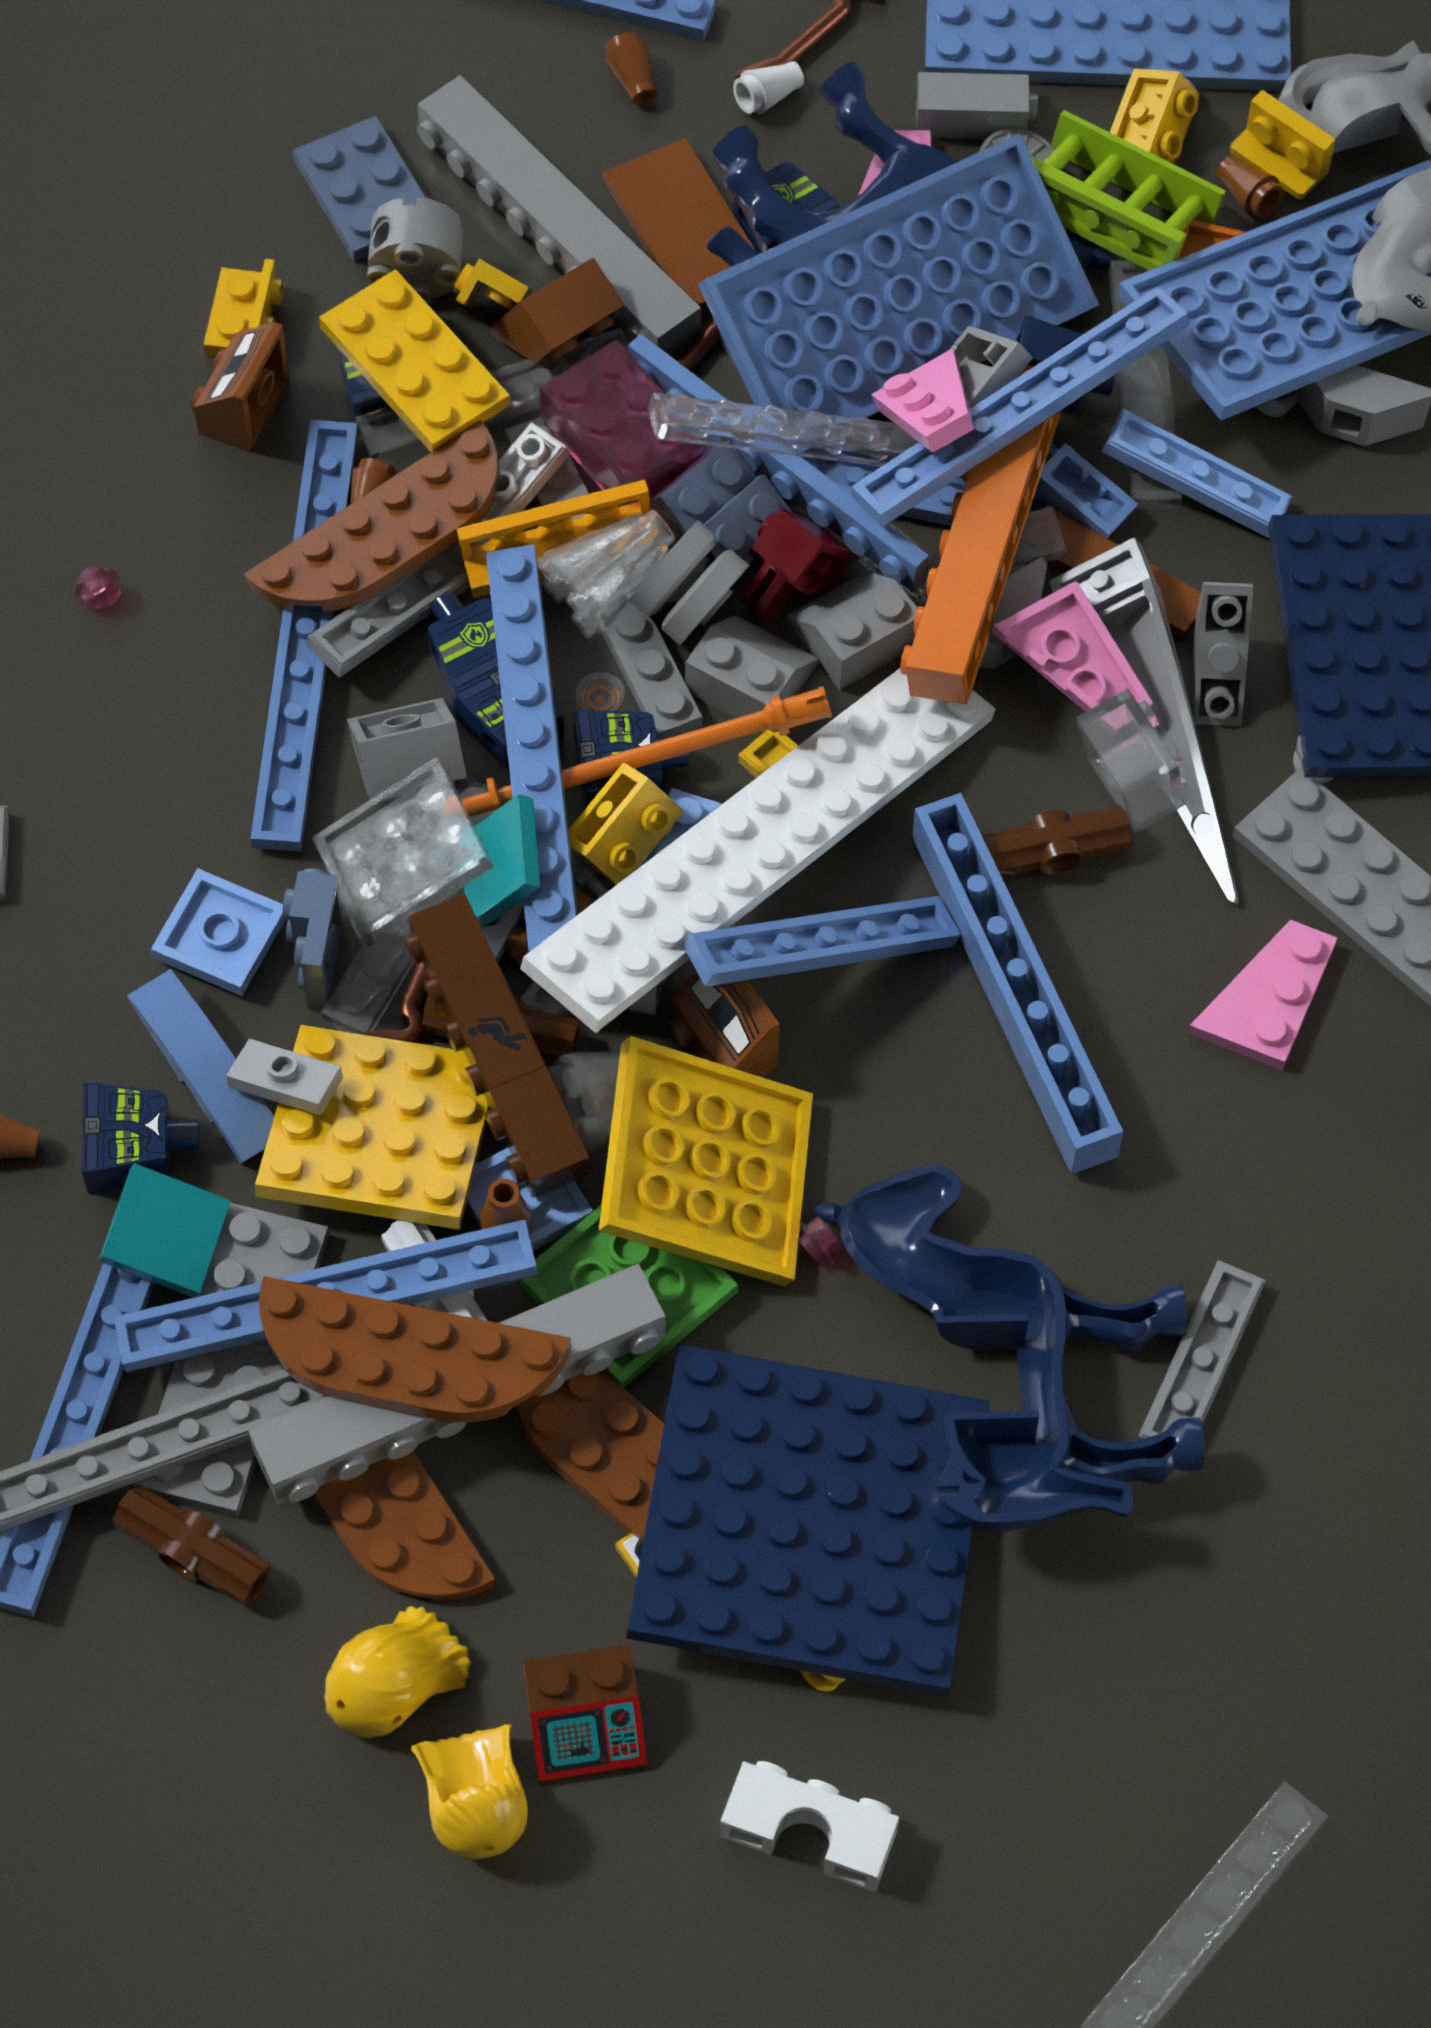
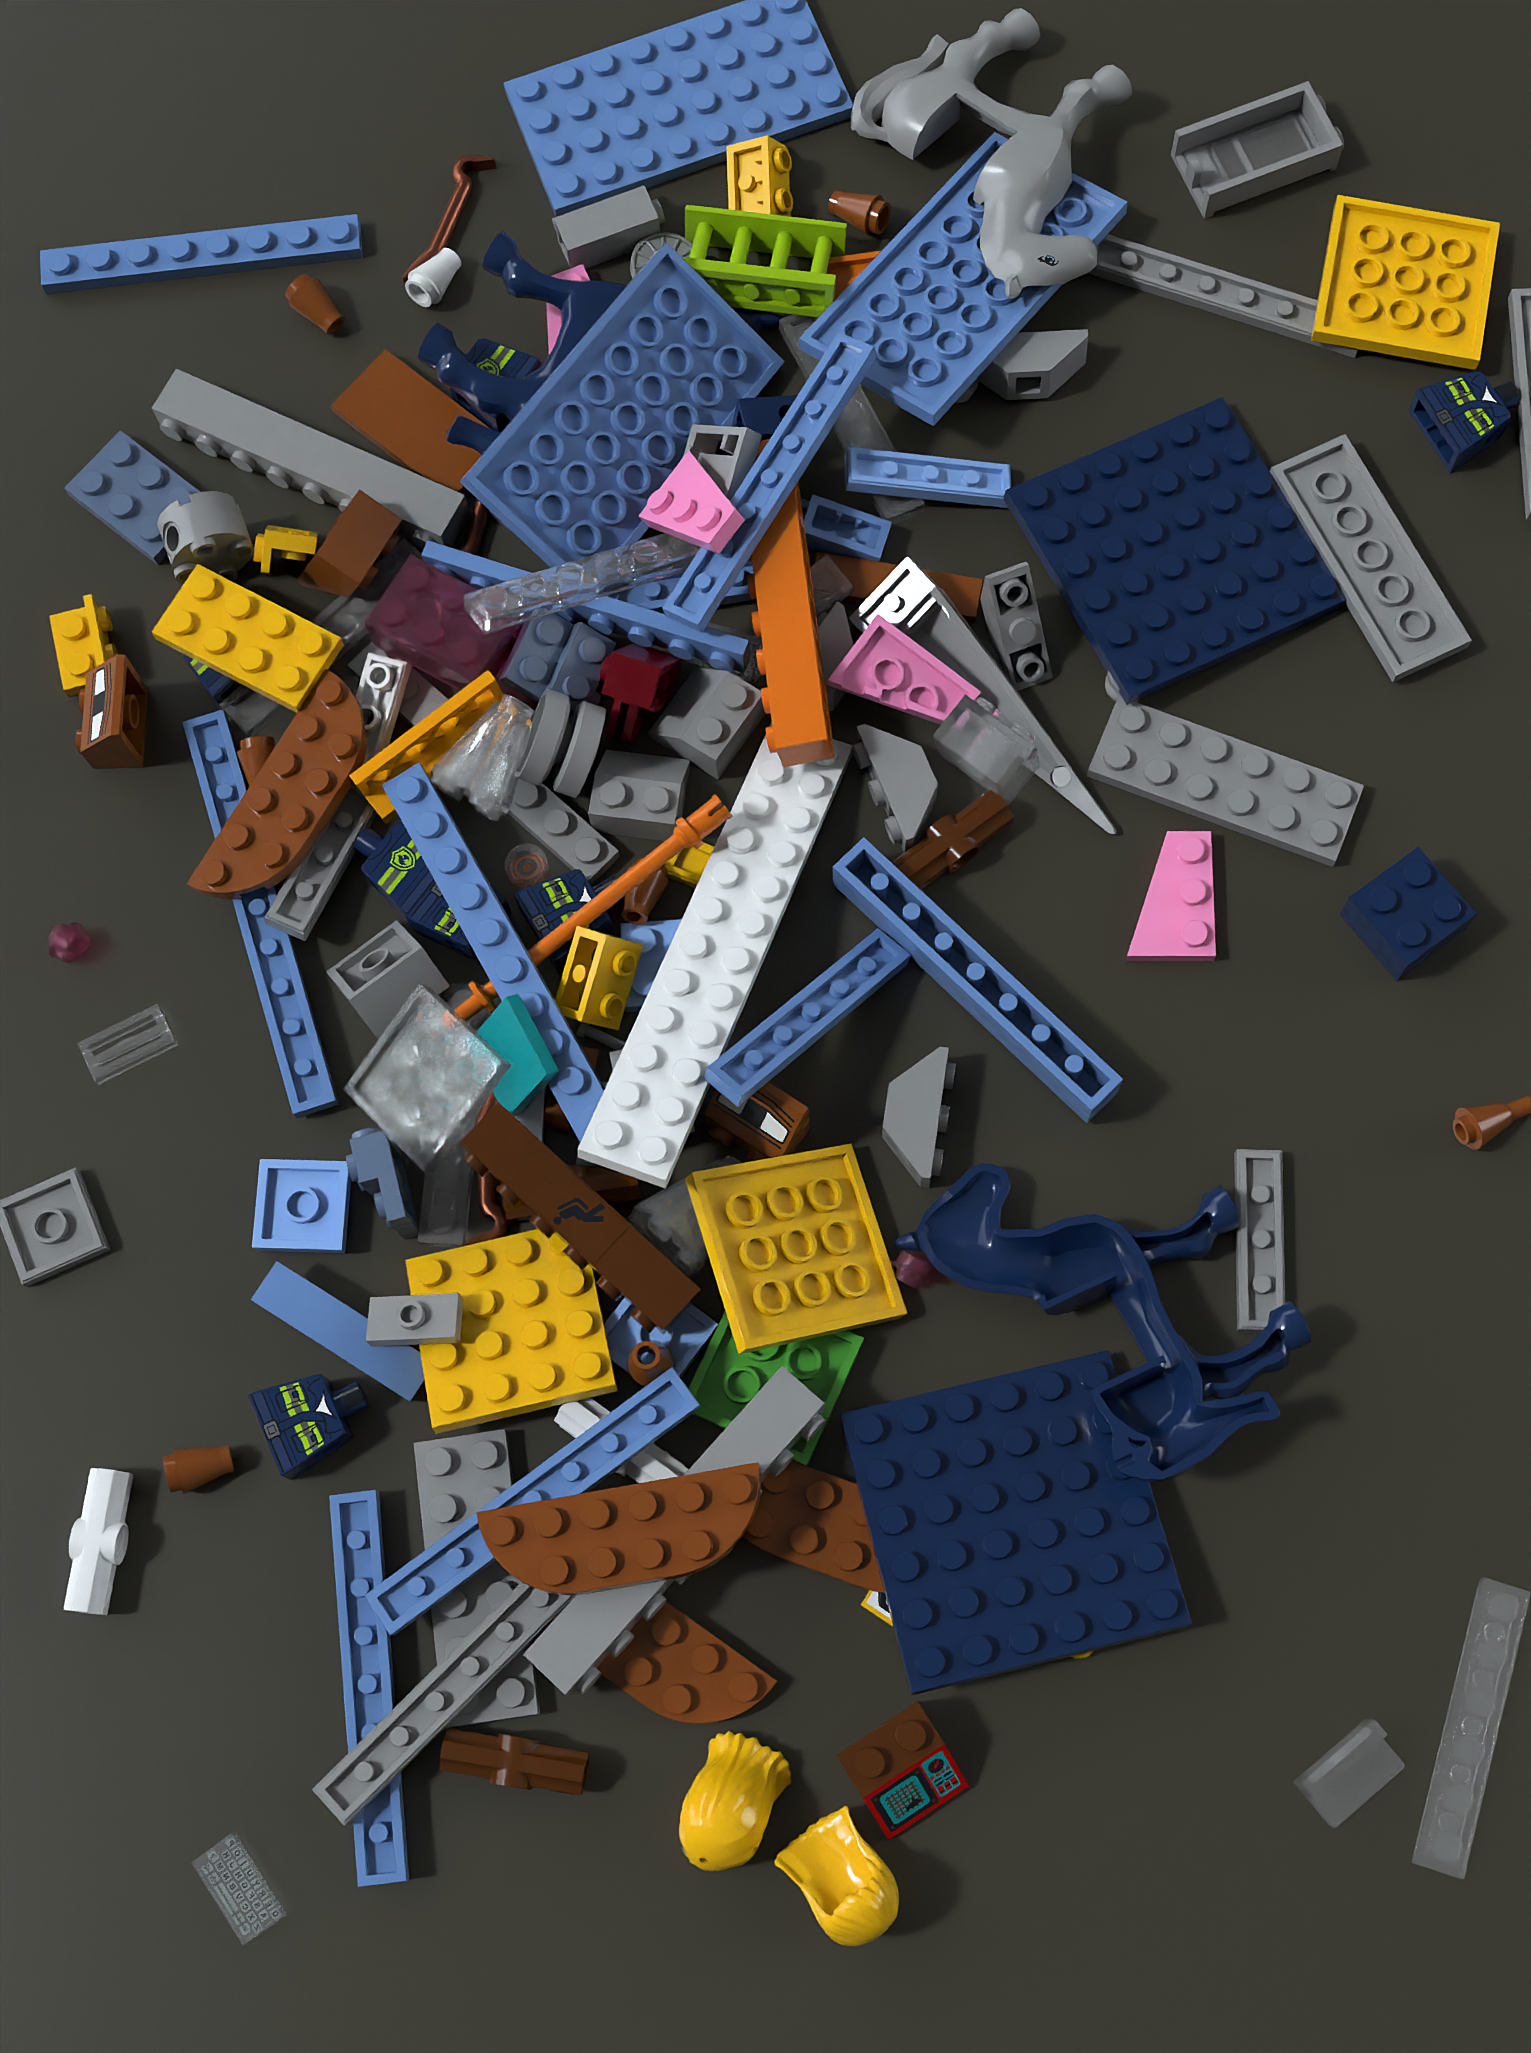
camera: 15 degrees left, 10 degrees up
teal tile [98,1163,231,1298] -> none
white arch [720,1761,899,1893] -> none
yellow bracket [1230,90,1336,200] -> none
none -> clear tile [77,1004,178,1085]
none -> dark orange cone [622,858,669,925]
none -> light grey slope [852,724,938,853]
none -> light grey slope [882,1047,956,1188]
none -> clear panel [1293,1719,1404,1828]

